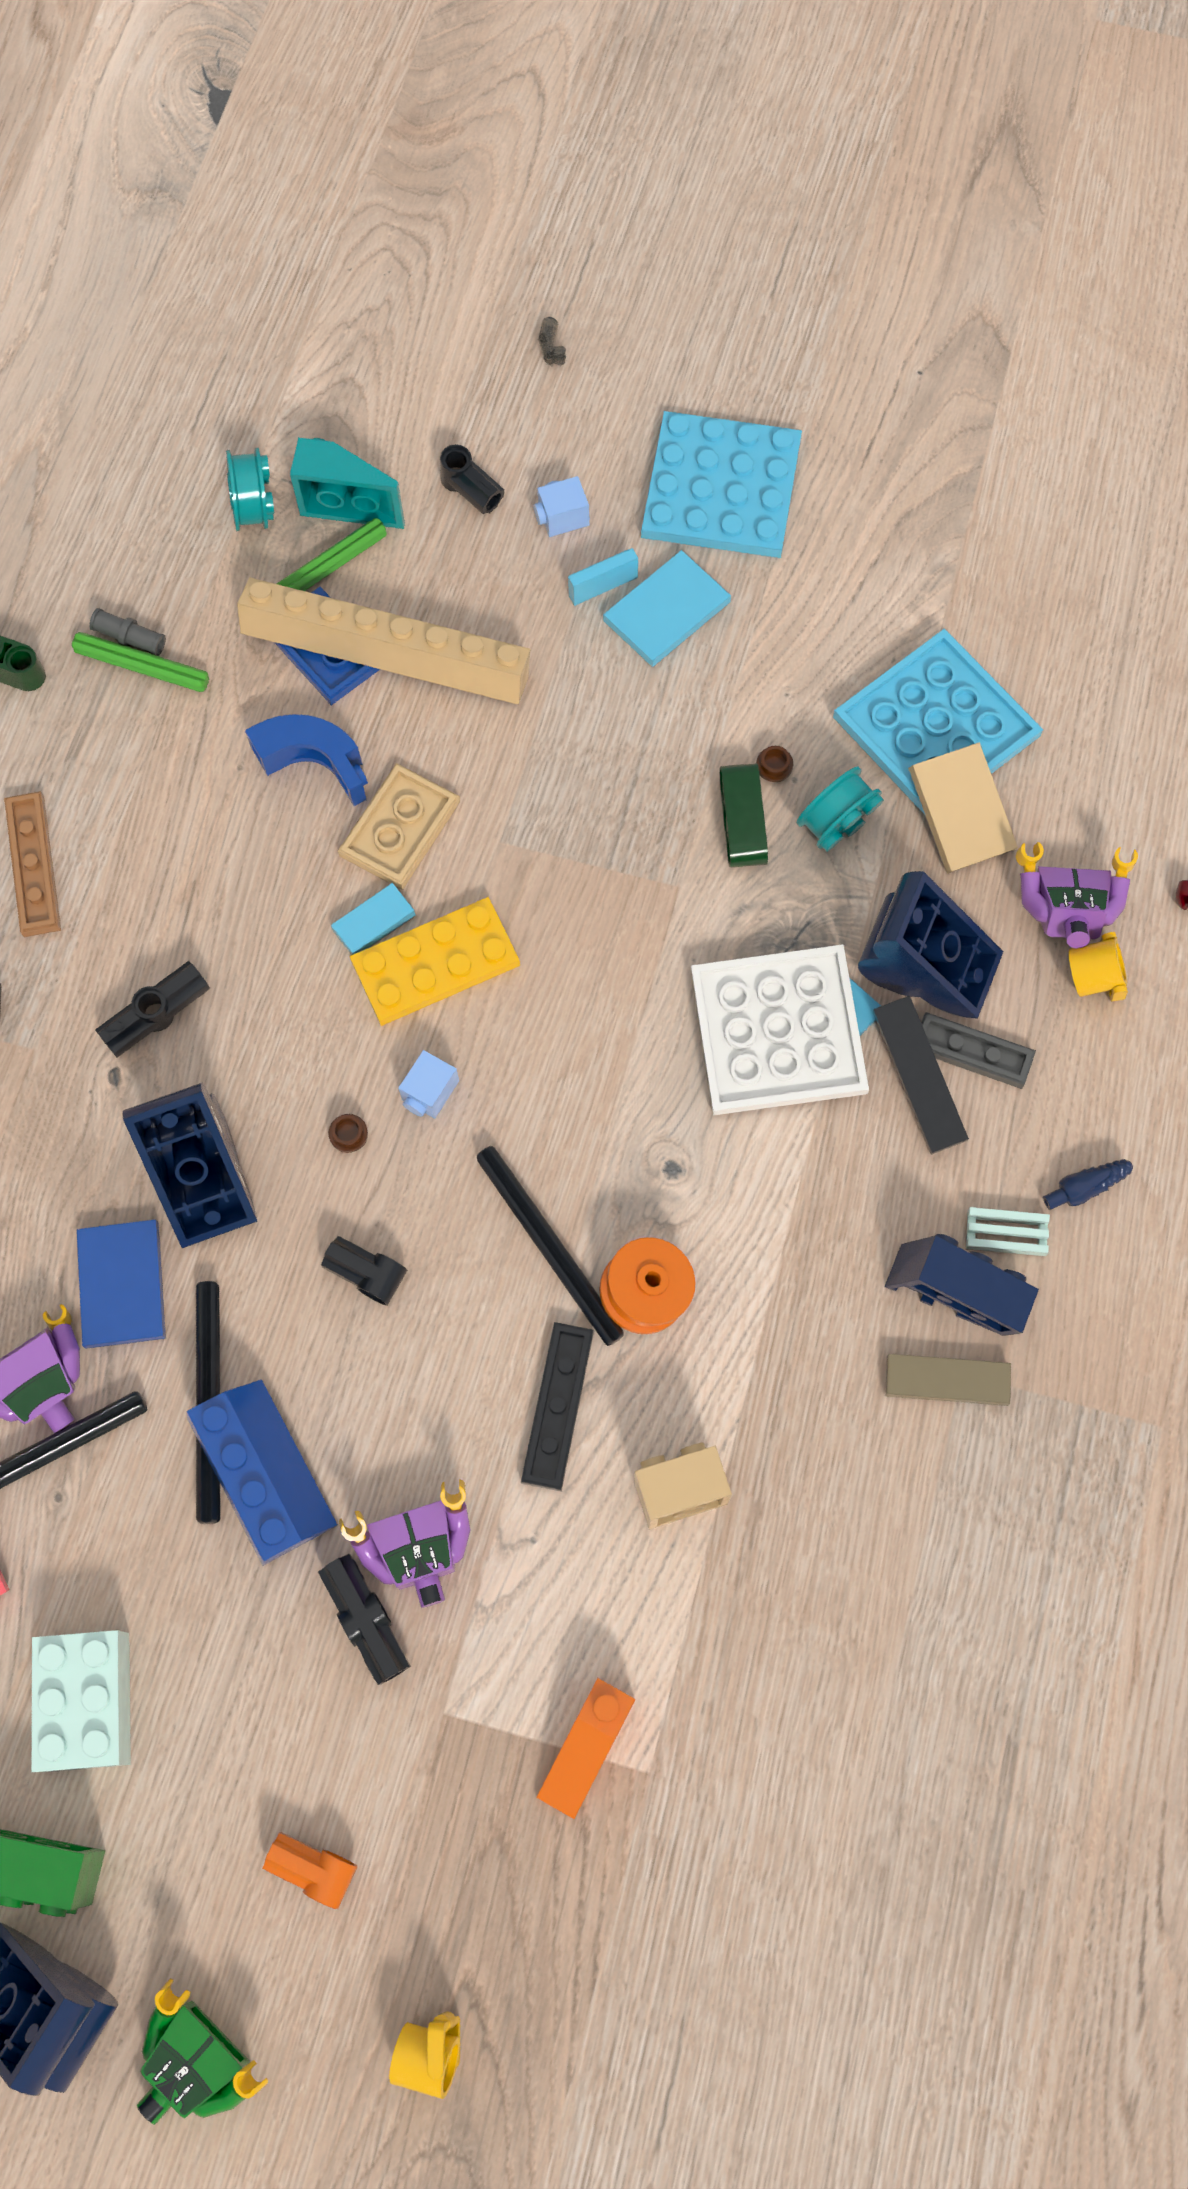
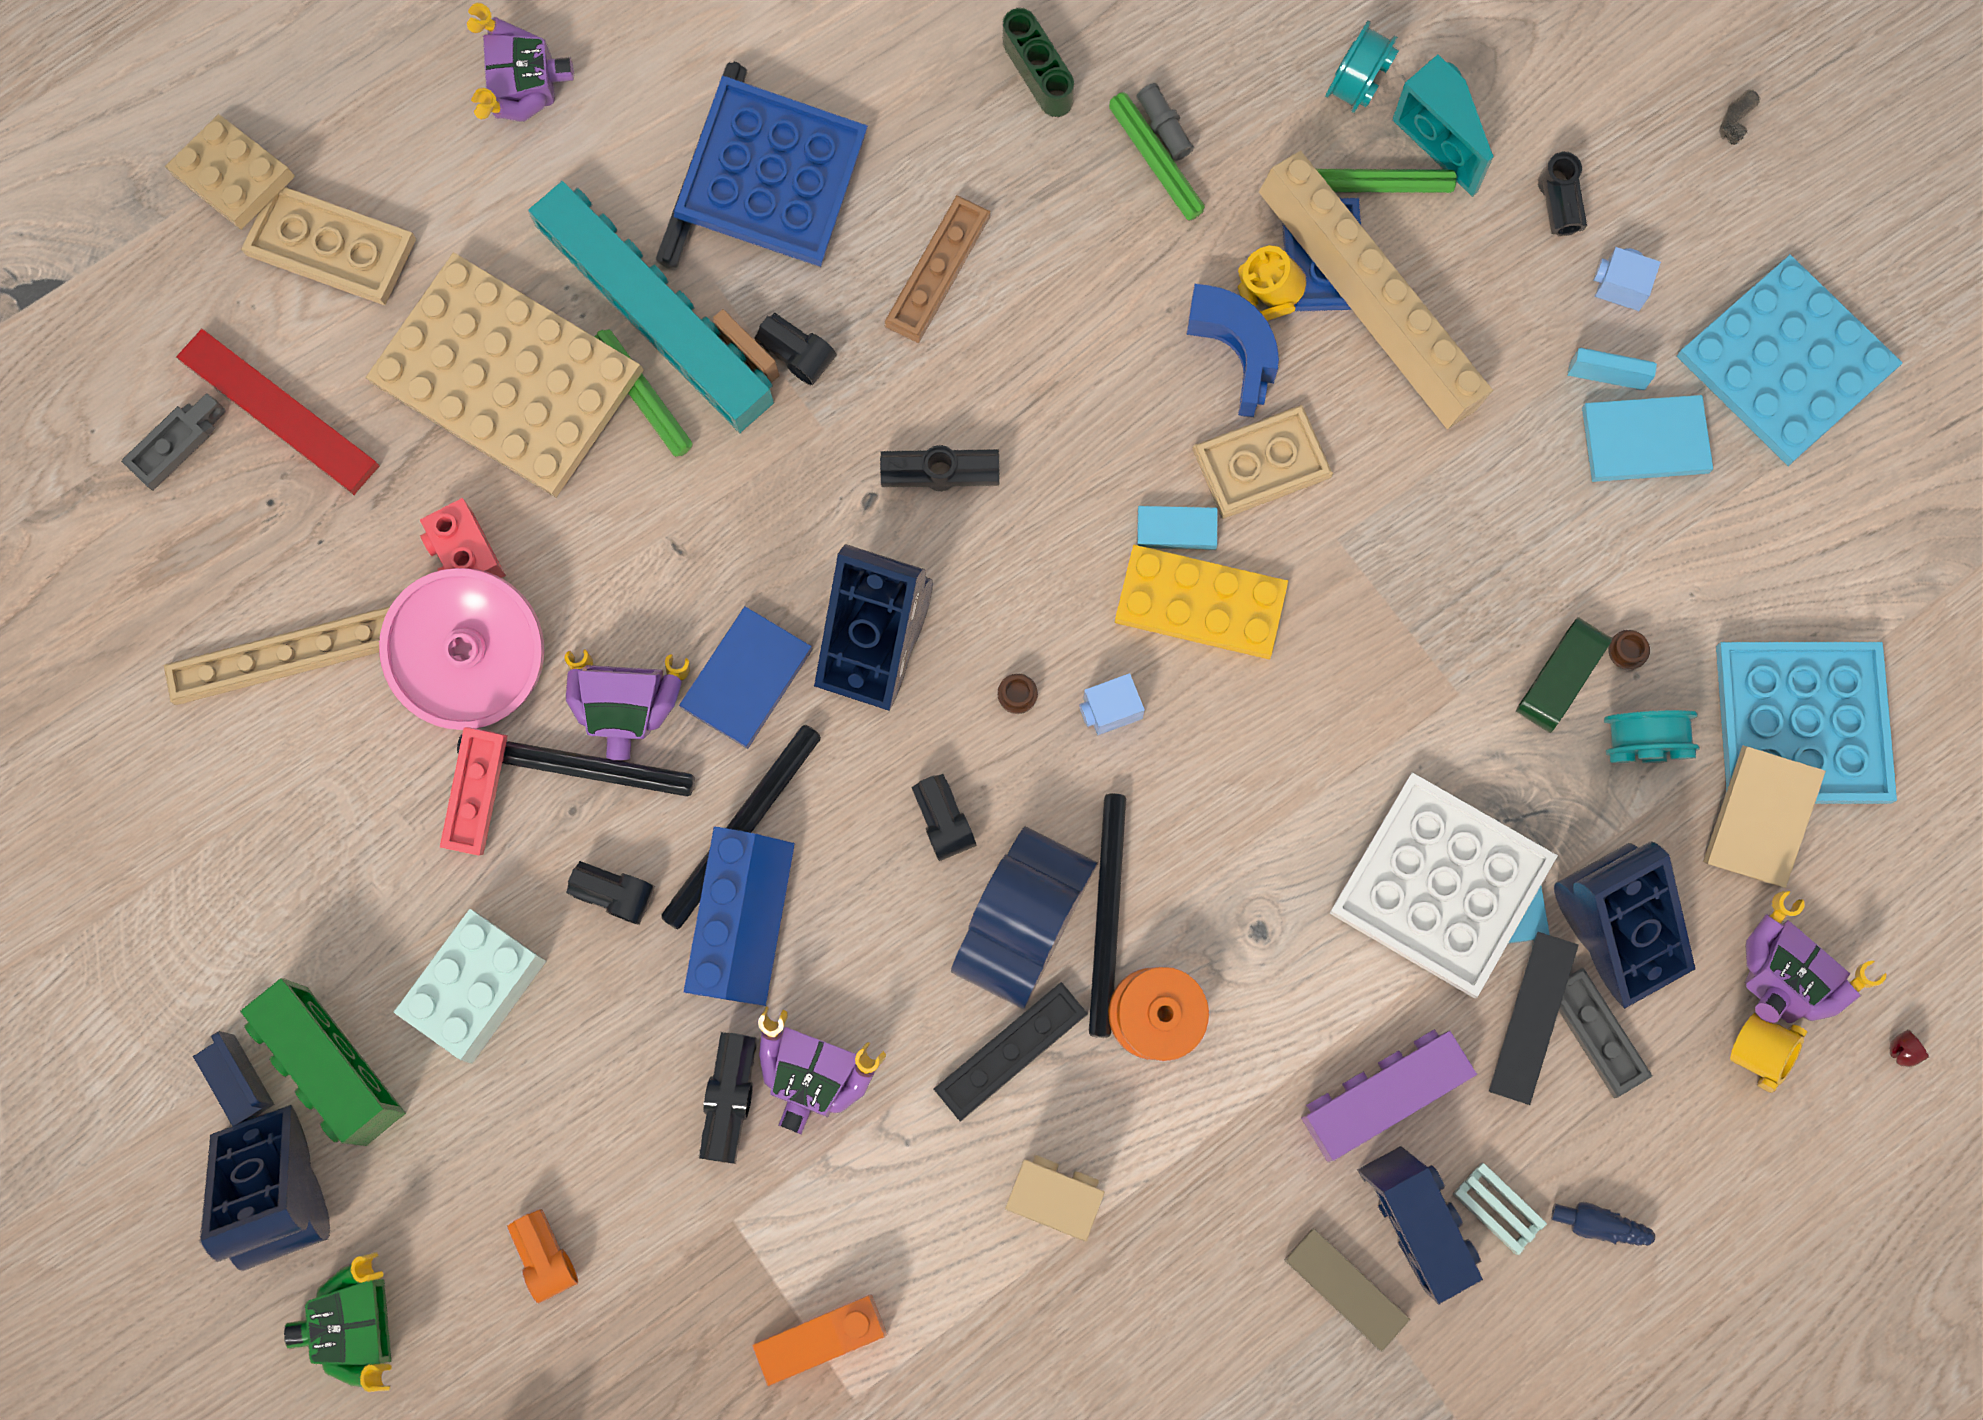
camera: 40 degrees right, 5 degrees up
none -> black piece [566,861,655,925]
none -> dark blue brick [951,826,1098,1010]
none -> yellow piece [1238,245,1306,321]
none -> medium lavender brick [1301,1029,1477,1162]

